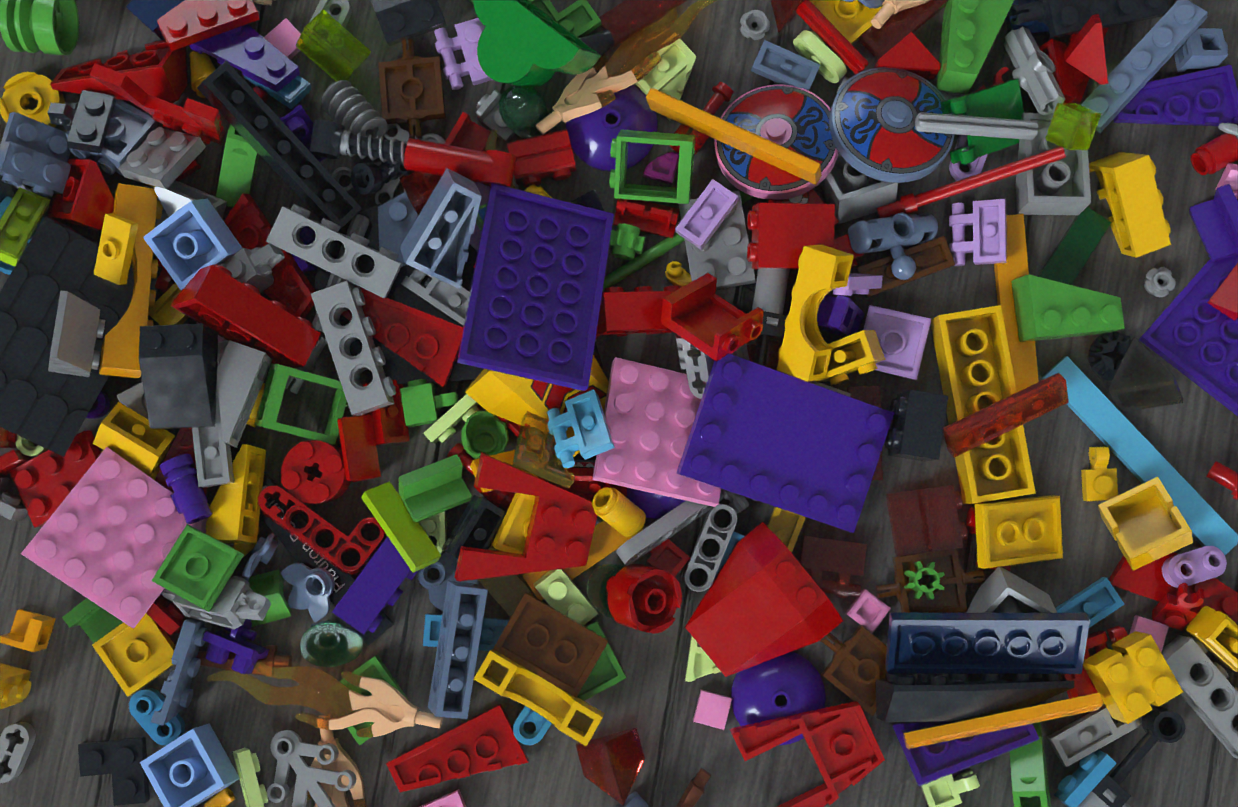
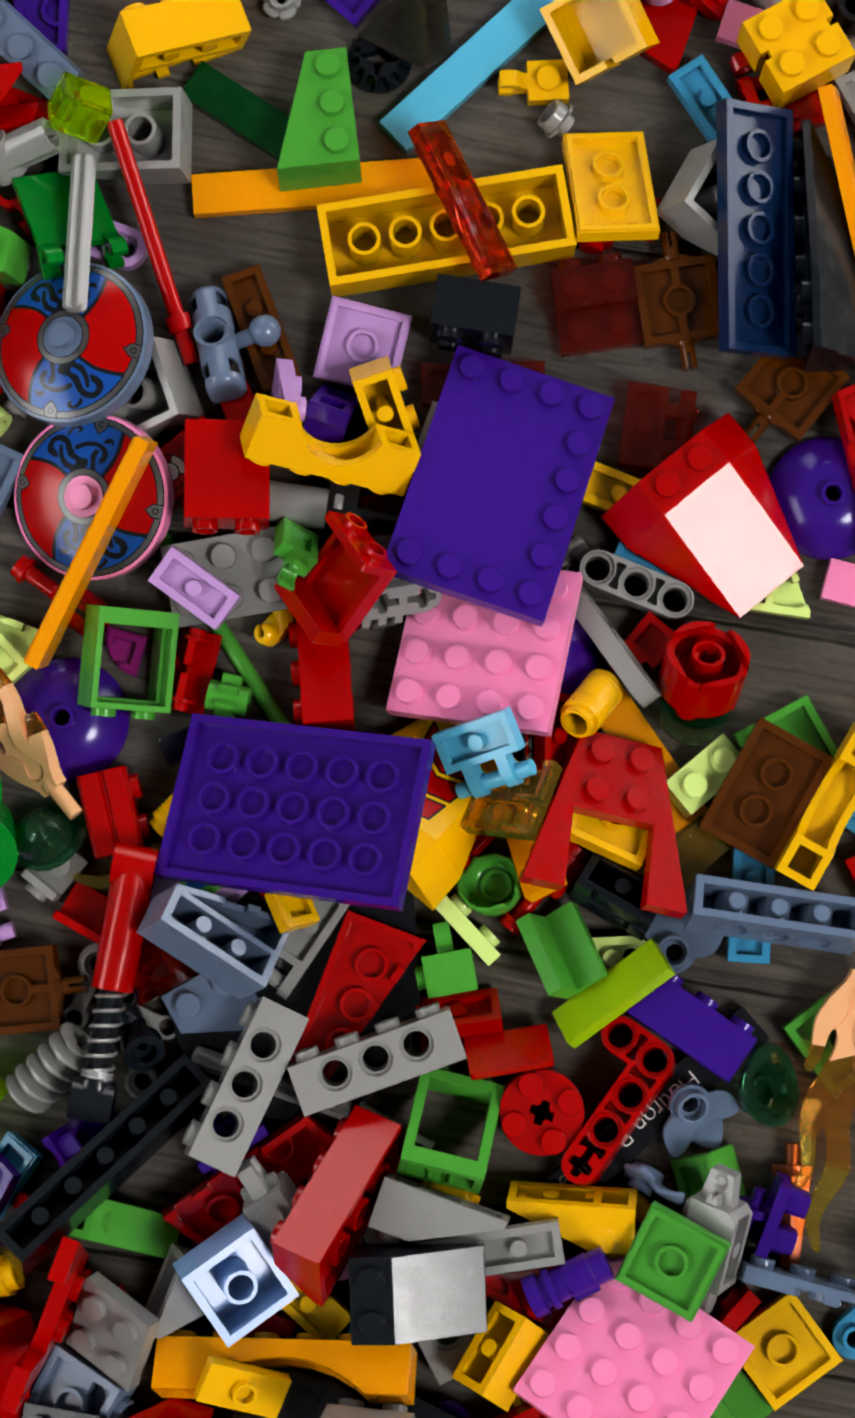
camera: 90 degrees left, 0 degrees up
bright pink tile [845,589,891,633] -> none
bright green gear [904,561,945,600] -> none
lavender plate [949,199,1007,266] -> none
none -> yellow tile [264,893,320,934]
none -> bright green plate [273,517,319,592]
none -> light grey plate [537,99,575,138]

